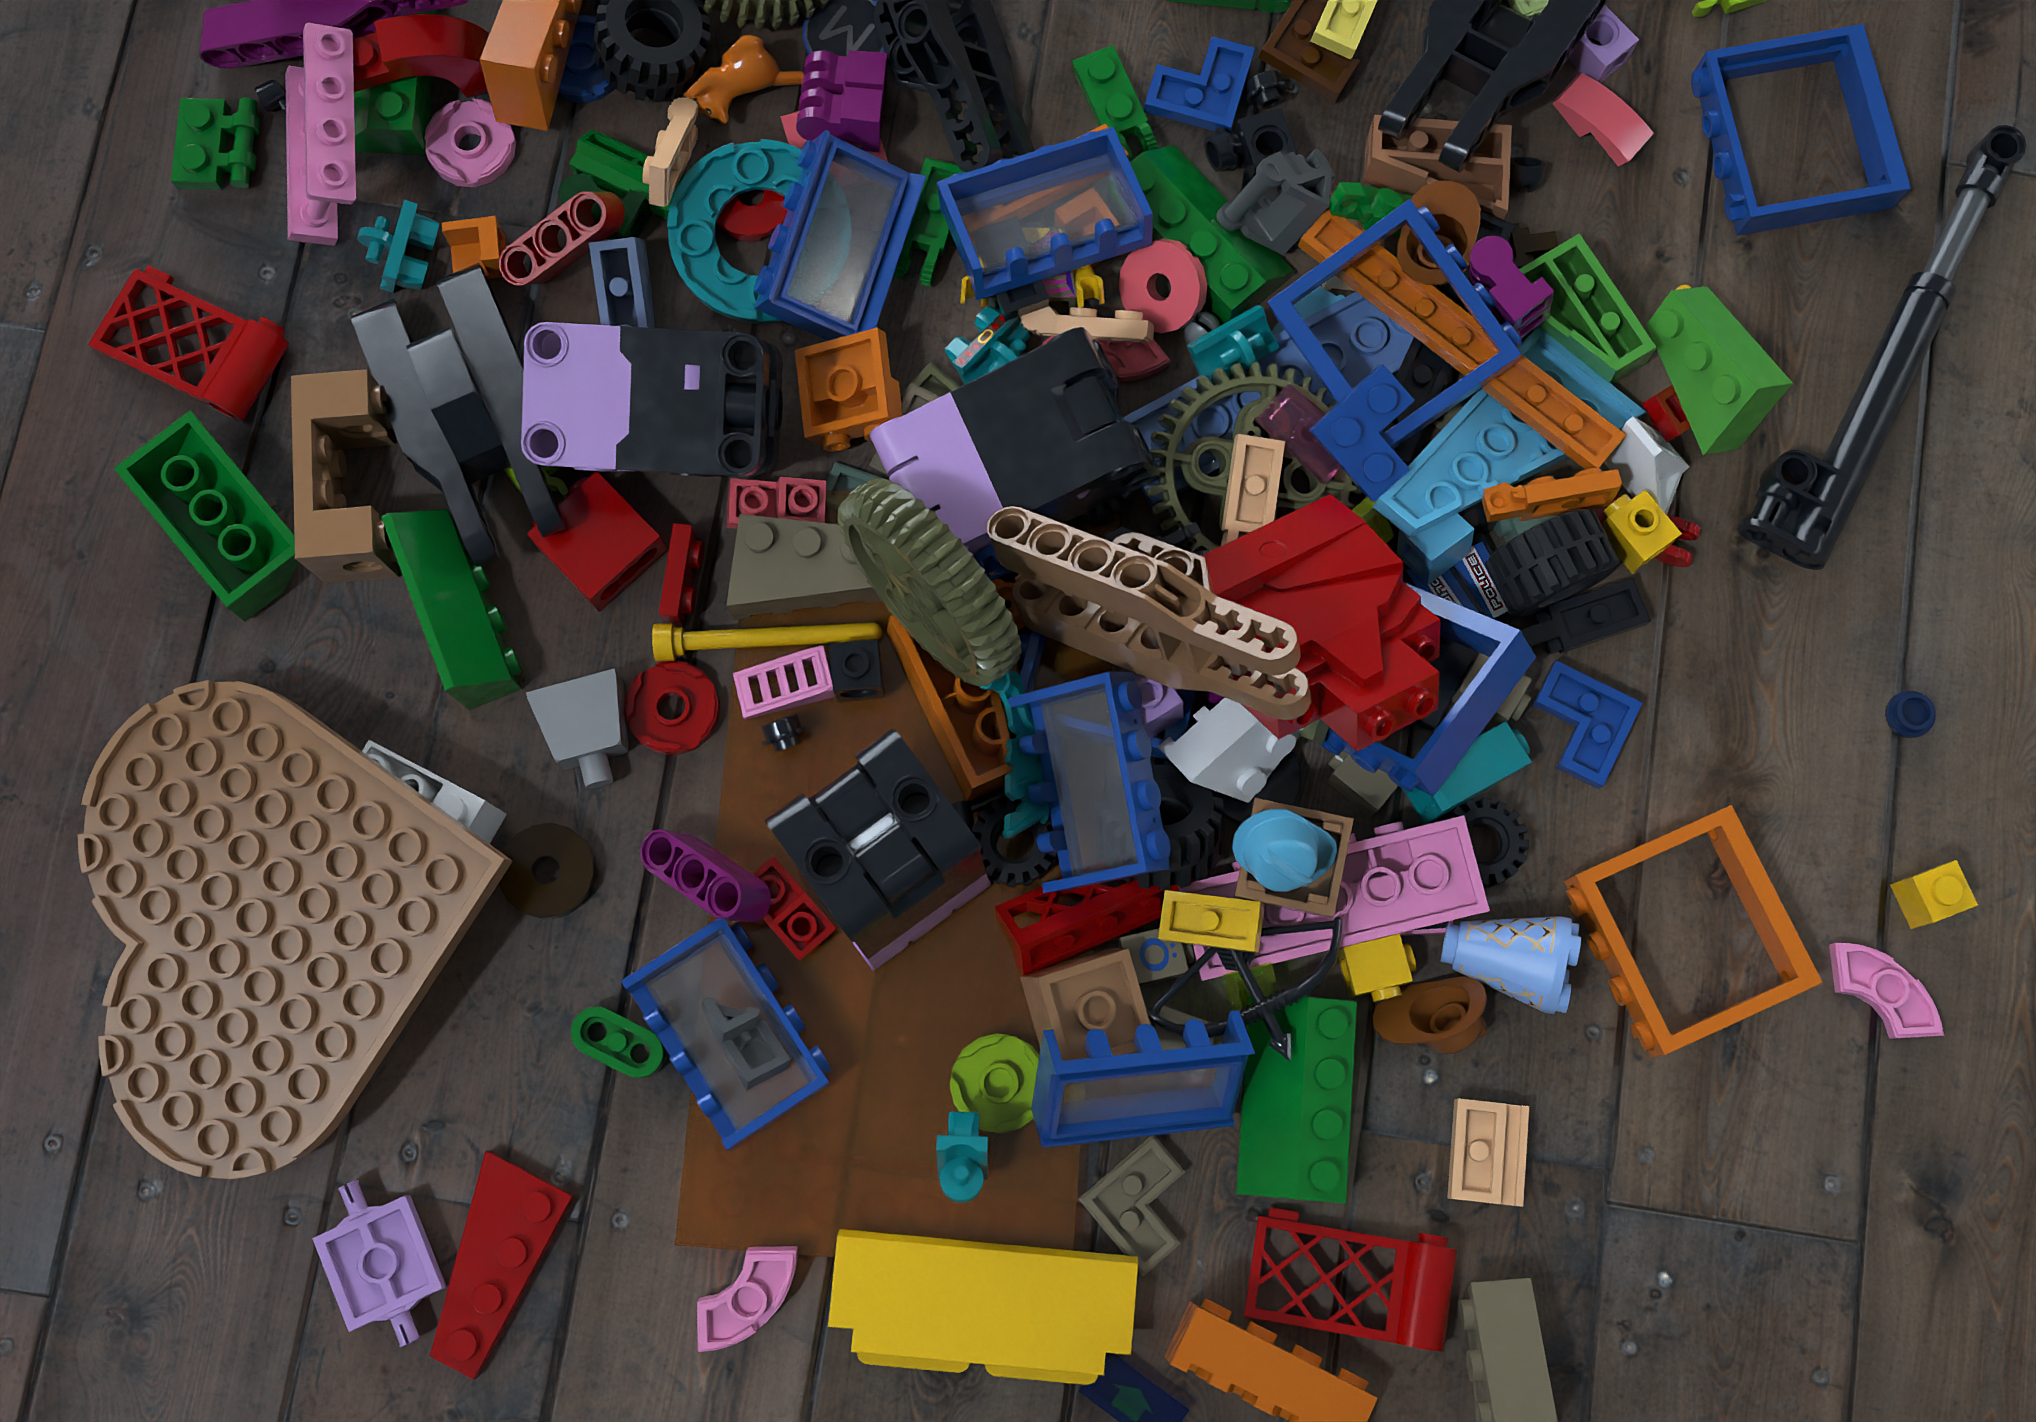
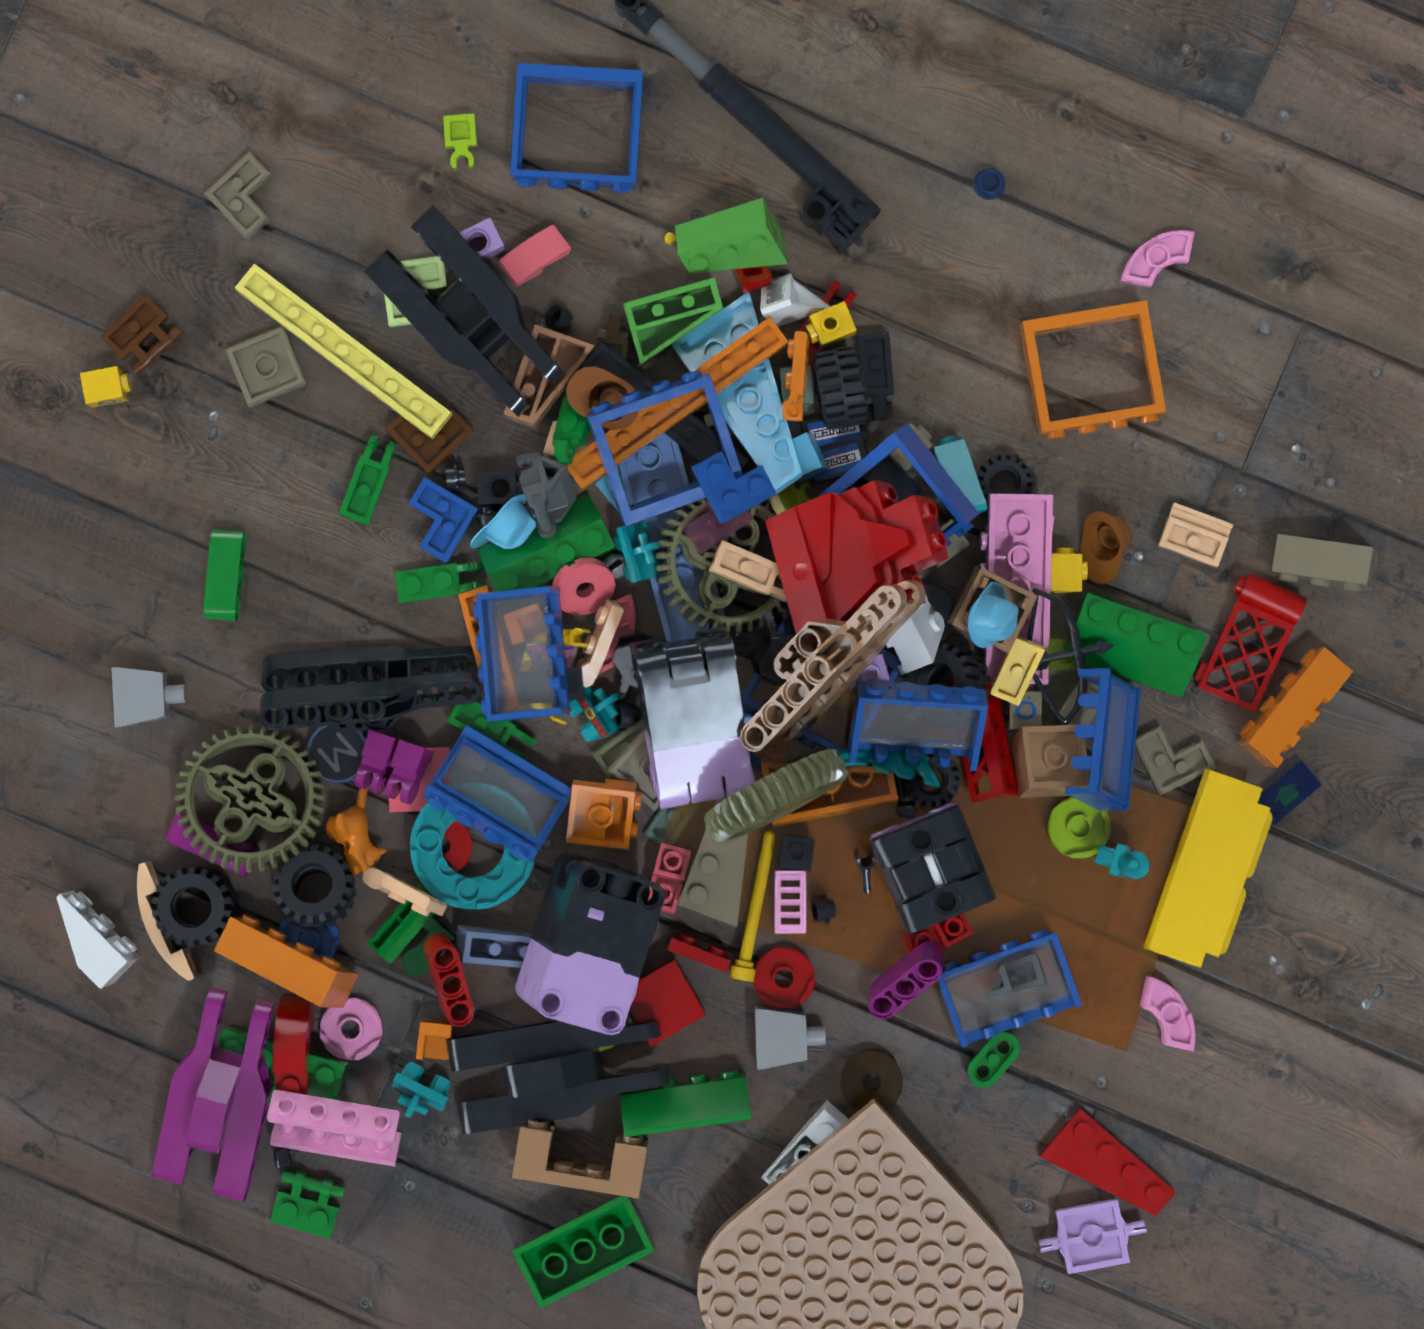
camera: 75 degrees left, 10 degrees up
red piece [88,265,289,422] -> none
light blue cone [1440,916,1581,1015] -> none
magenta legs [1469,236,1554,338] -> none
blue plate [1532,660,1642,789] -> none
yellow brick [1890,860,1978,929] -> none
none -> medium azure piece [470,493,537,549]

